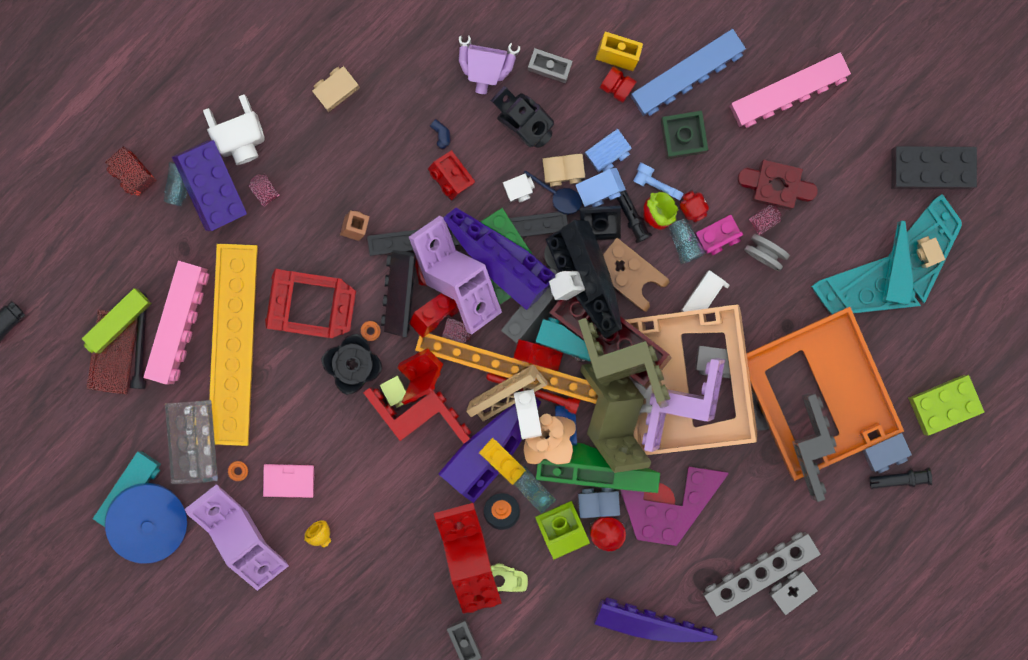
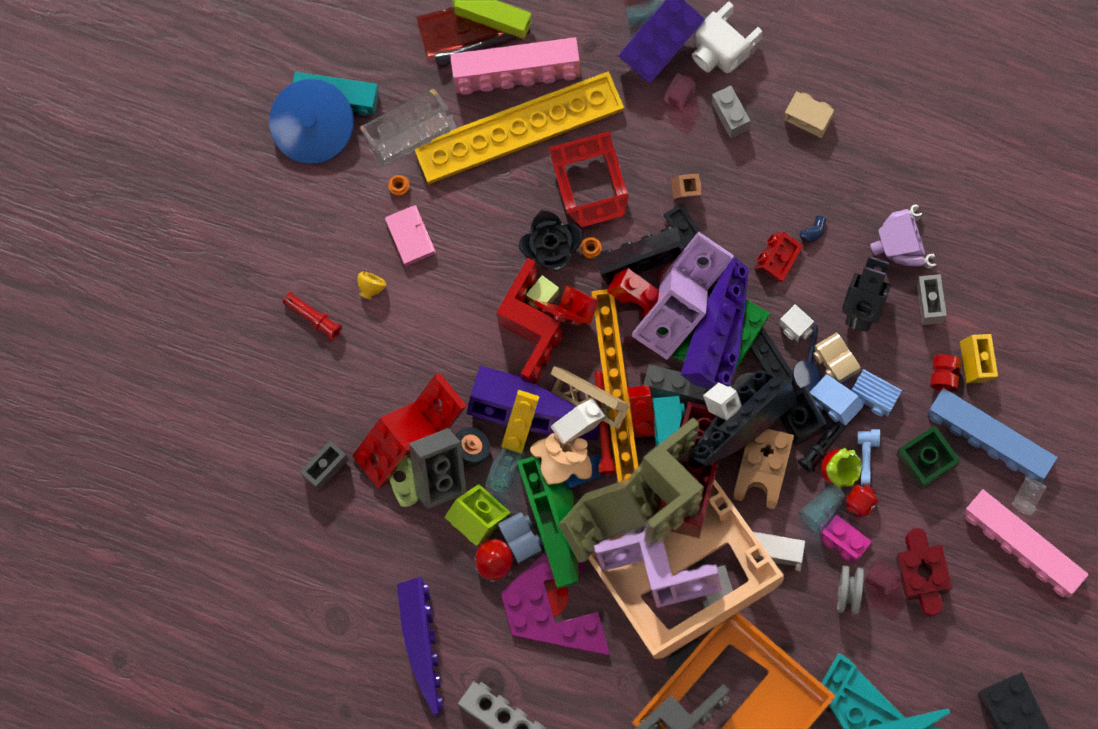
camera: 70 degrees right, 15 degrees down
lavender bracket [185,484,289,591] -> none
none -> red pin [282,292,343,341]
none -> dark grey brick [409,428,467,509]
none -> light grey brick [711,86,750,139]
none -> clear bracket [1012,476,1047,515]

